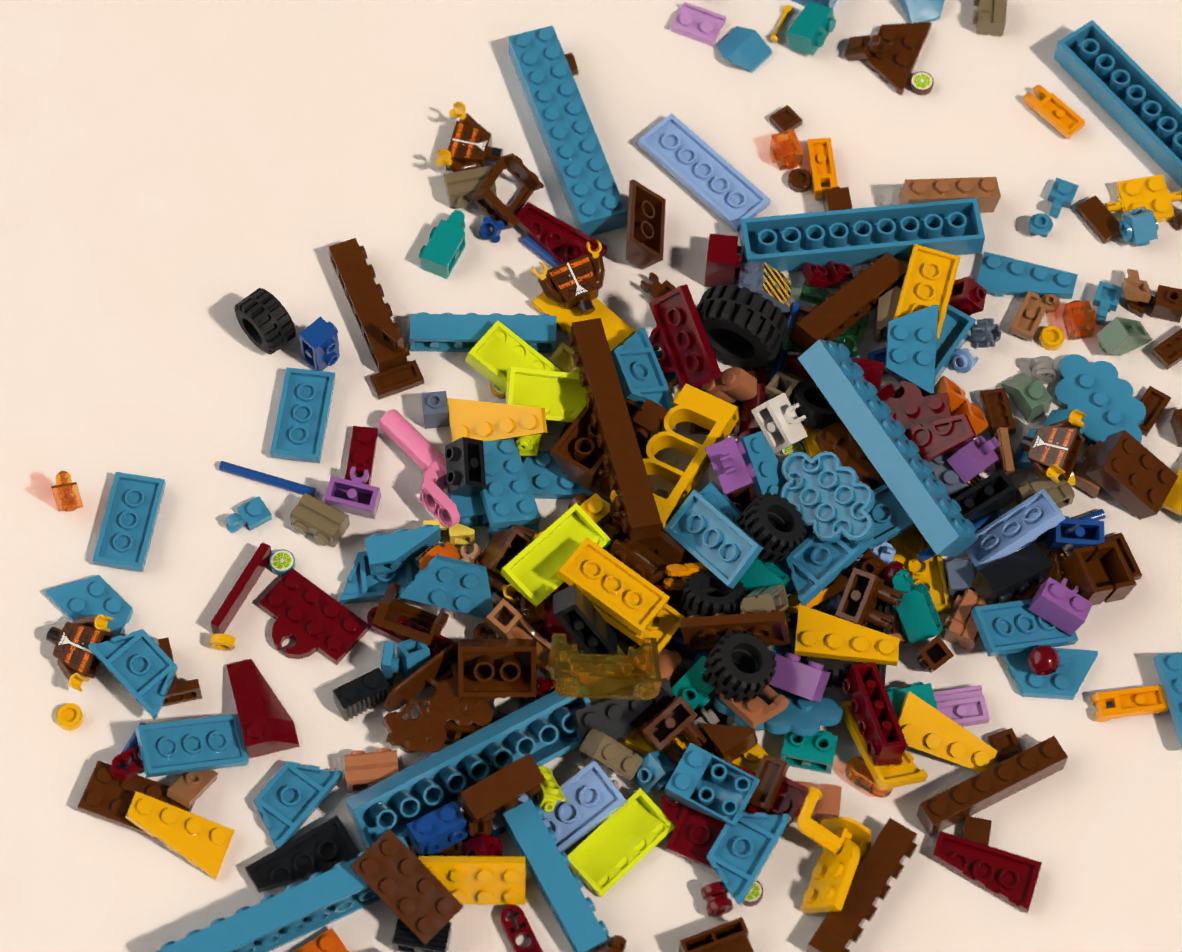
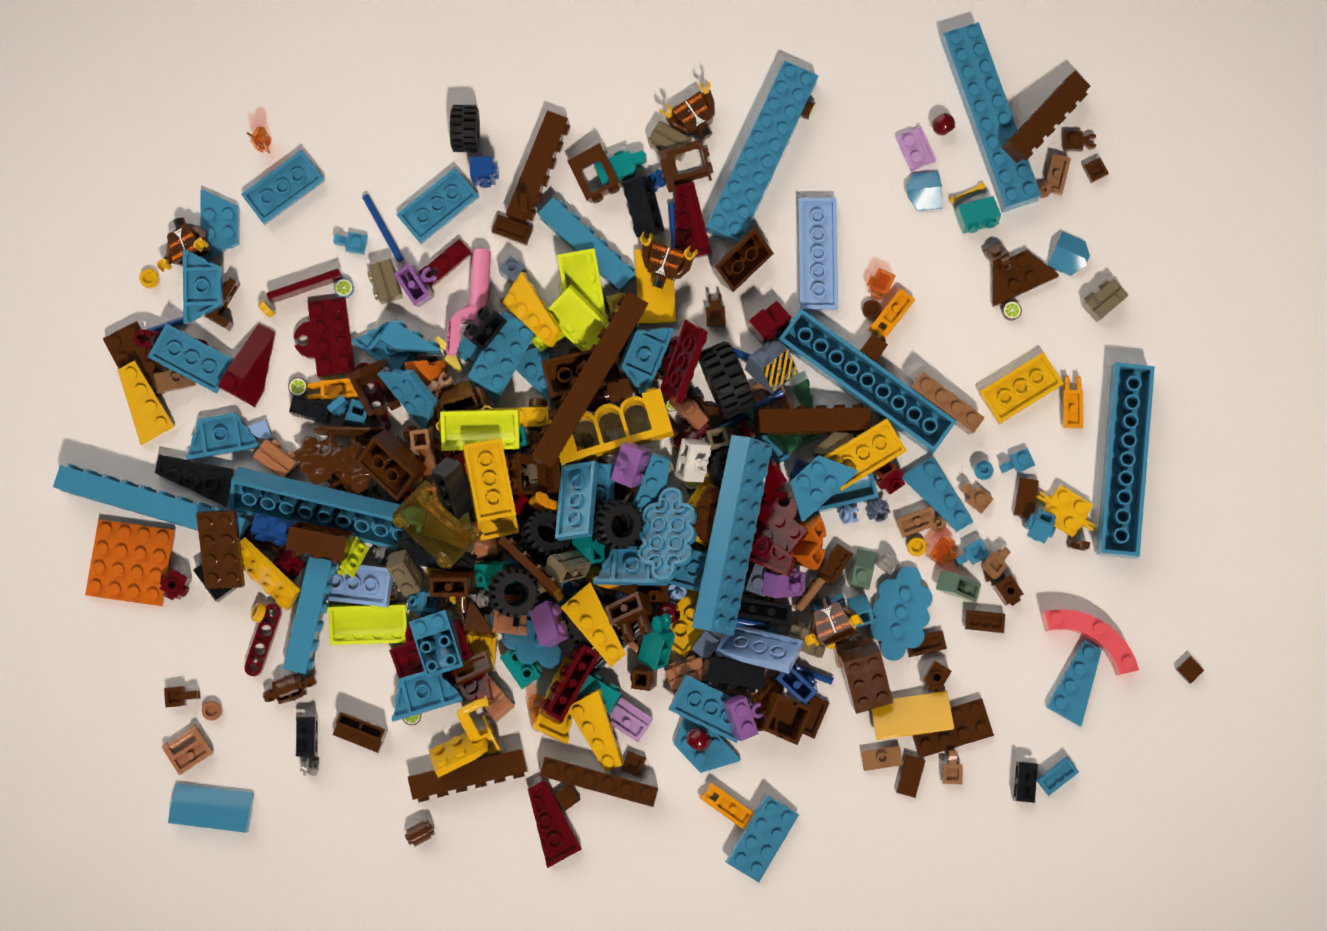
camera: 45 degrees right, 20 degrees up
dark red wheel [700,881,733,917] -> none
reddish brown tile [769,105,802,136] -> none
dark red slope [801,261,854,288] -> none
none -> light blue tile [248,420,273,440]
none -> yellow tile [251,603,266,623]
none -> tile [288,377,308,397]
none -> light orange hinge [307,378,359,401]
none -> light grey plate [372,545,391,563]
none -> reddish brown window [567,143,624,204]
none -> black brick [623,176,665,239]
none -> medium nougat plate [959,482,994,514]
none -> yellow plate [978,352,1064,424]

